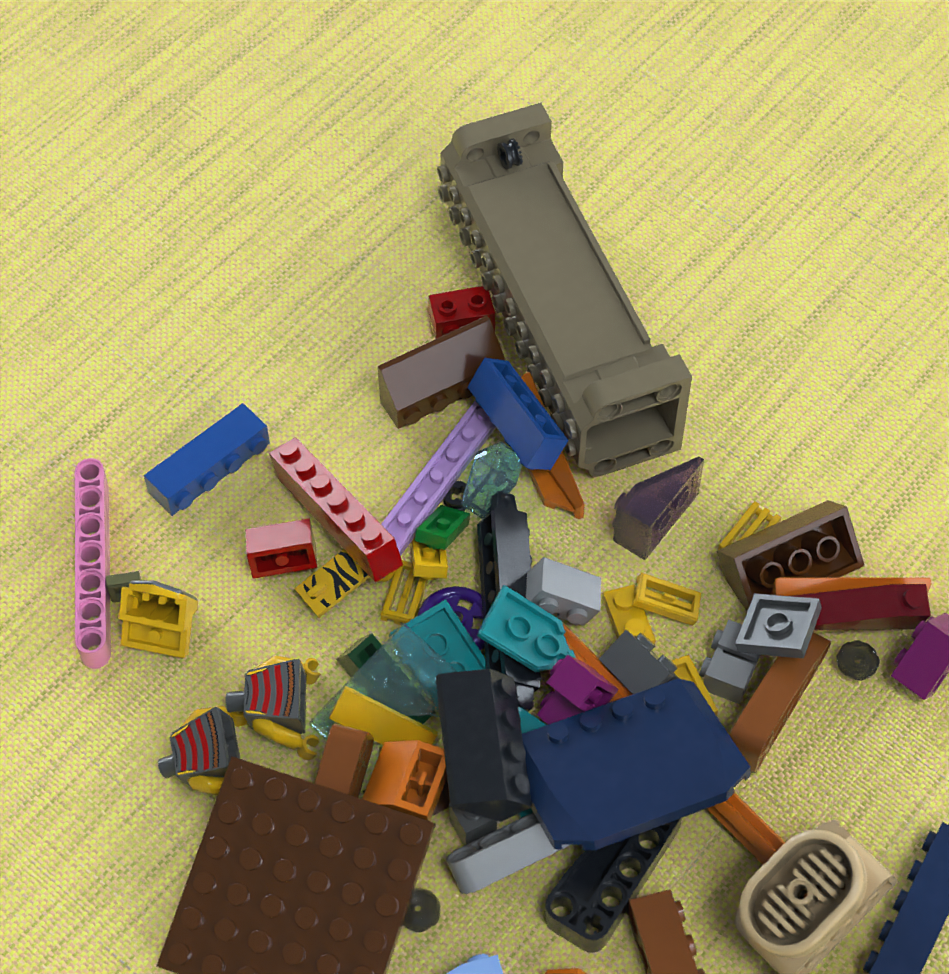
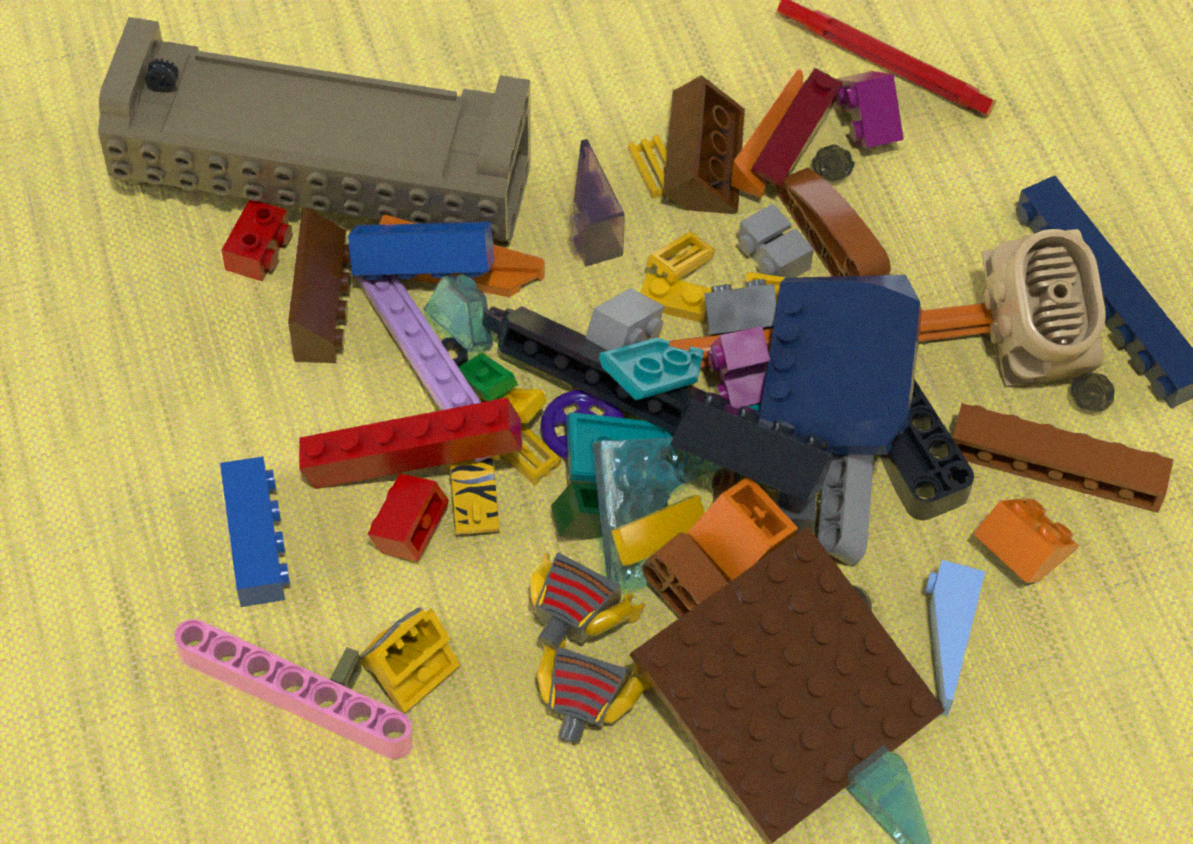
camera: 60 degrees left, 0 degrees up
plate [735,594,822,659] -> none

